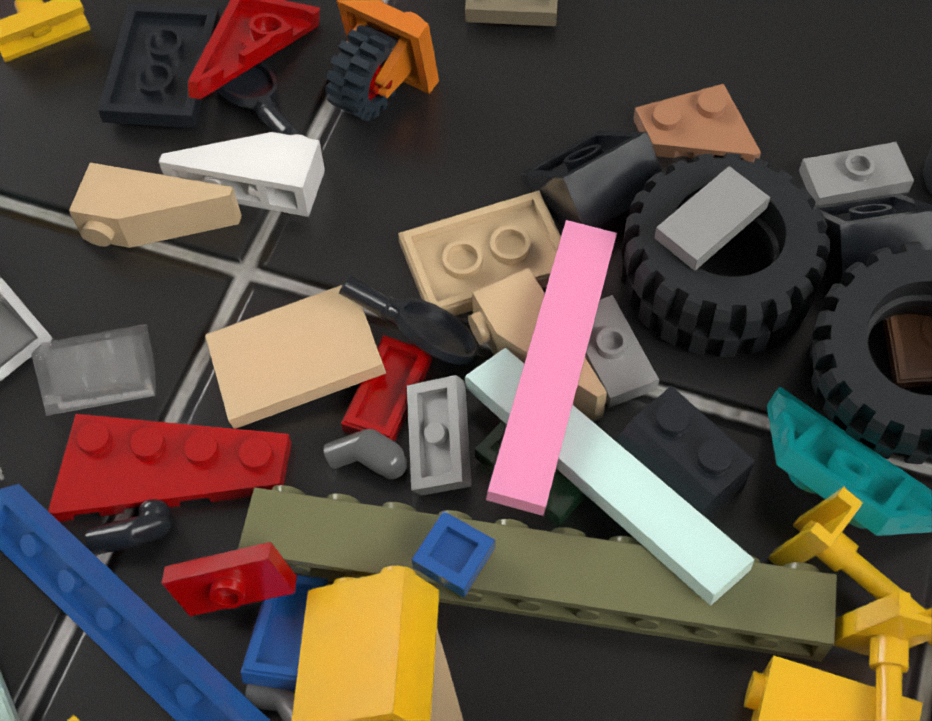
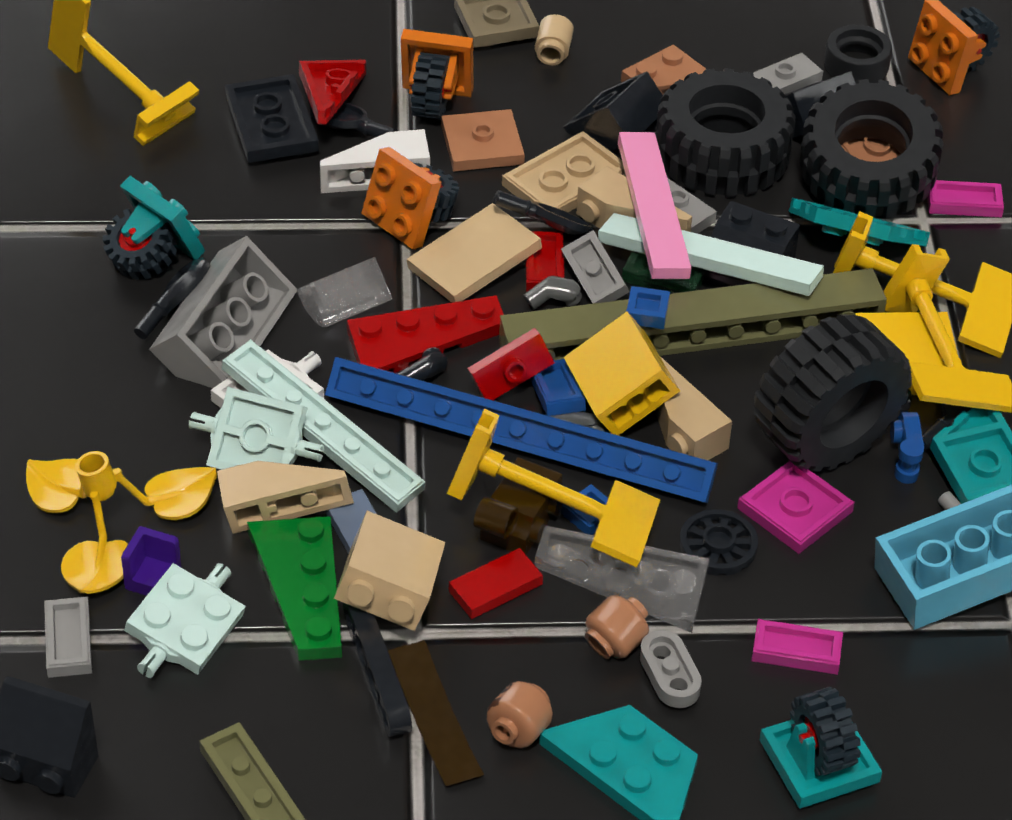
camera: 25 degrees left, 15 degrees down
tan slope [69,163,242,248] -> none
light grey tile [654,166,770,271] -> none
none -> orange plate [361,147,459,249]
none -> nougat plate [441,109,525,172]
none -> tan brick [535,14,574,66]

